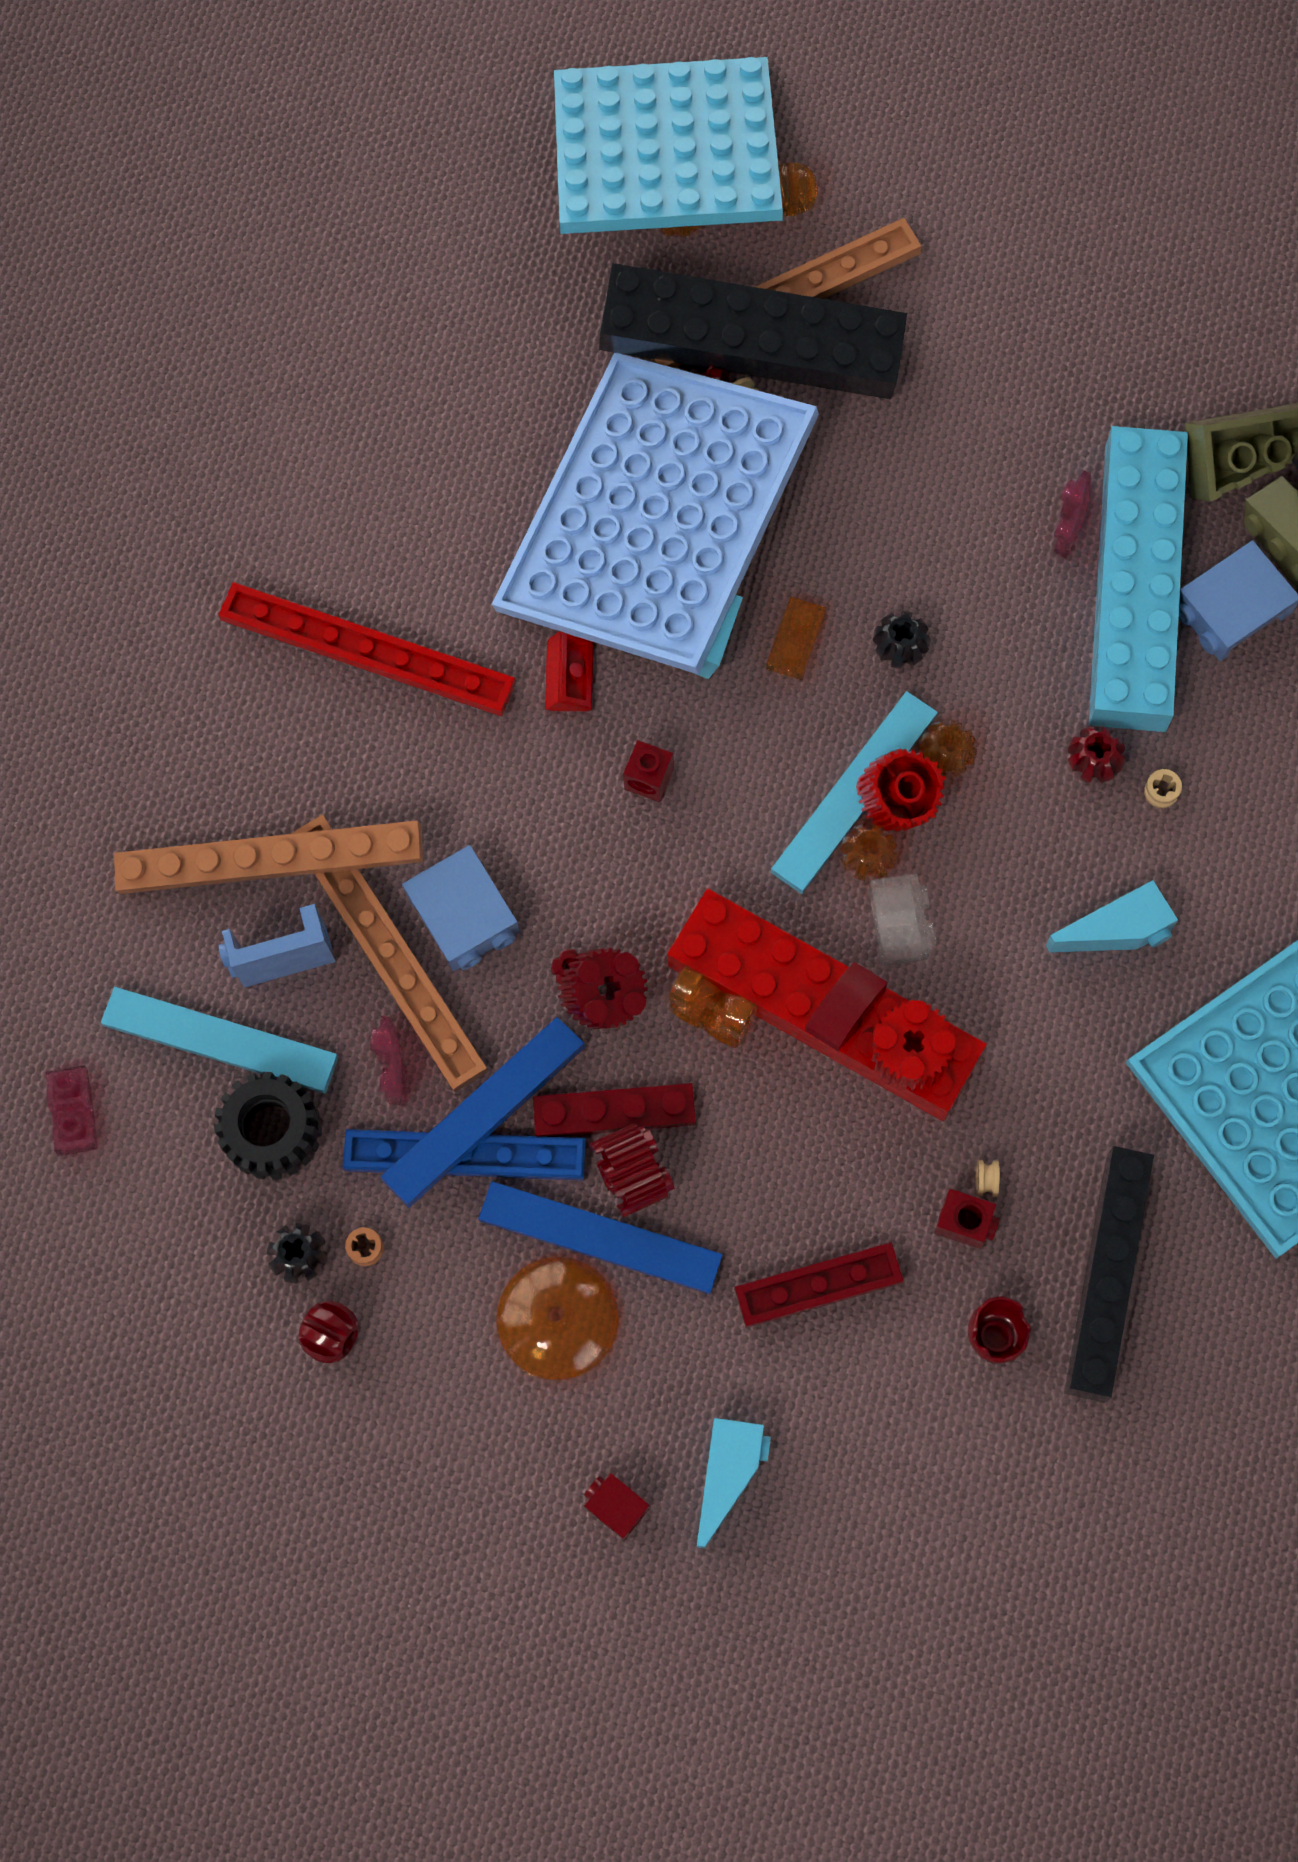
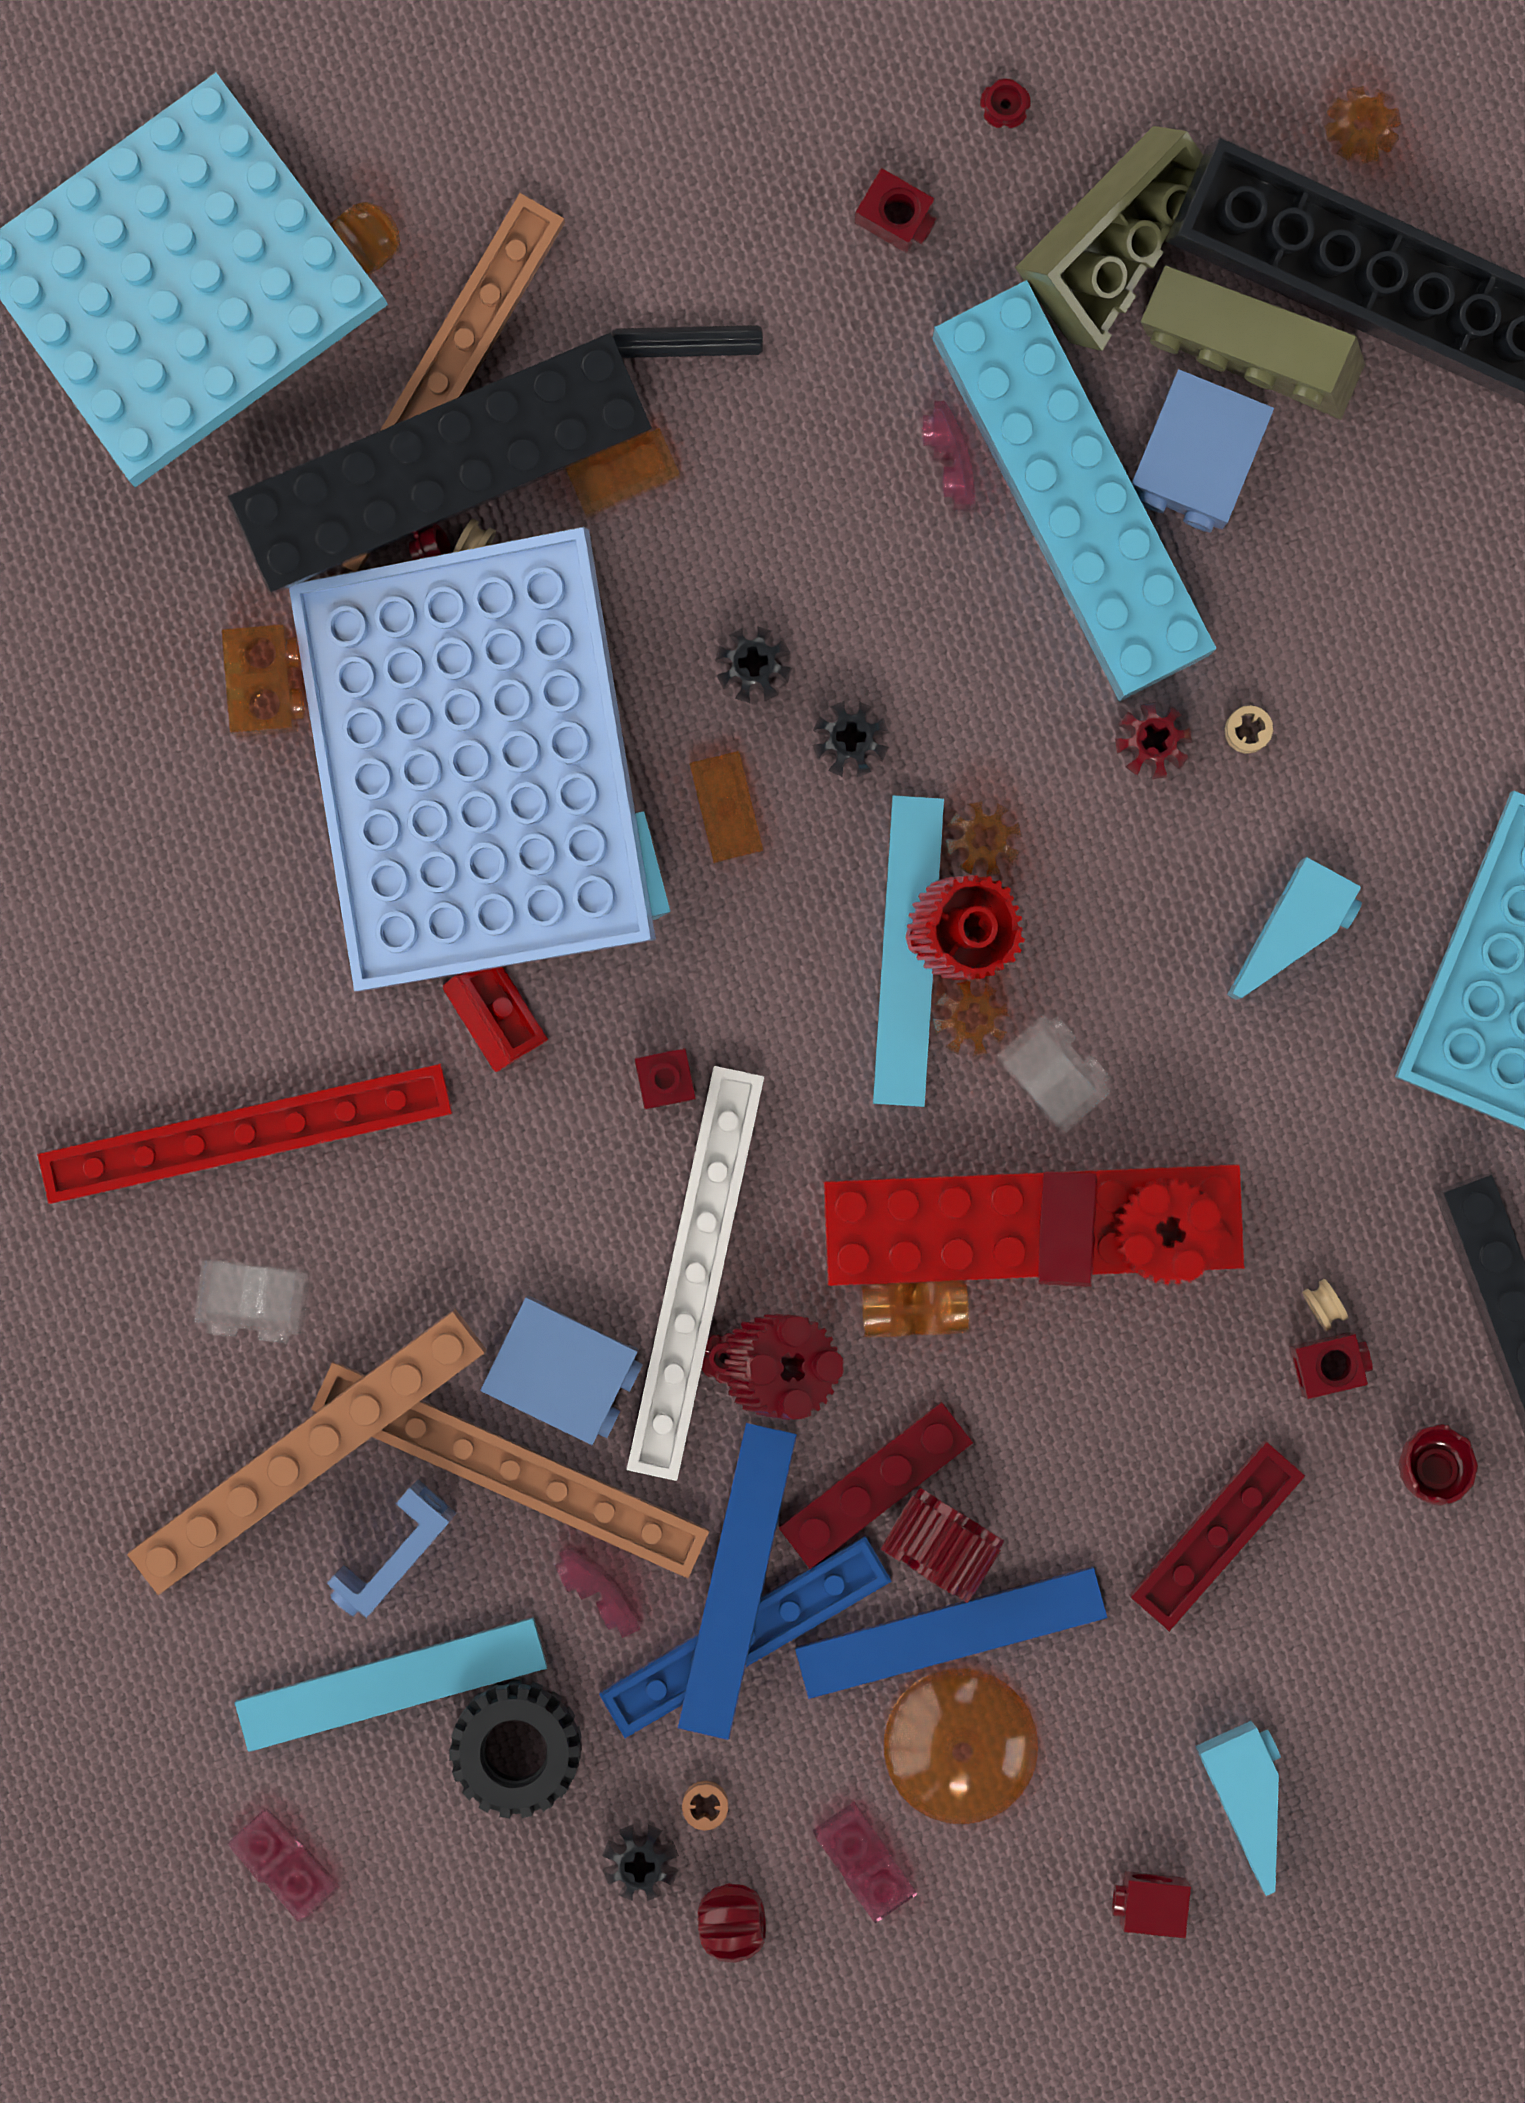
camera: 35 degrees left, 15 degrees up
none -> clear brick [194,1259,311,1343]
none -> clear orange brick [221,624,305,737]
none -> clear orange plate [565,428,680,518]
none -> black axle [612,325,763,358]
none -> white plate [627,1066,764,1481]
none -> black piece [715,626,792,703]
none -> clear pink slope [812,1801,917,1923]
none -> dark red brick [854,168,938,253]
none -> dark red plate [980,78,1031,129]

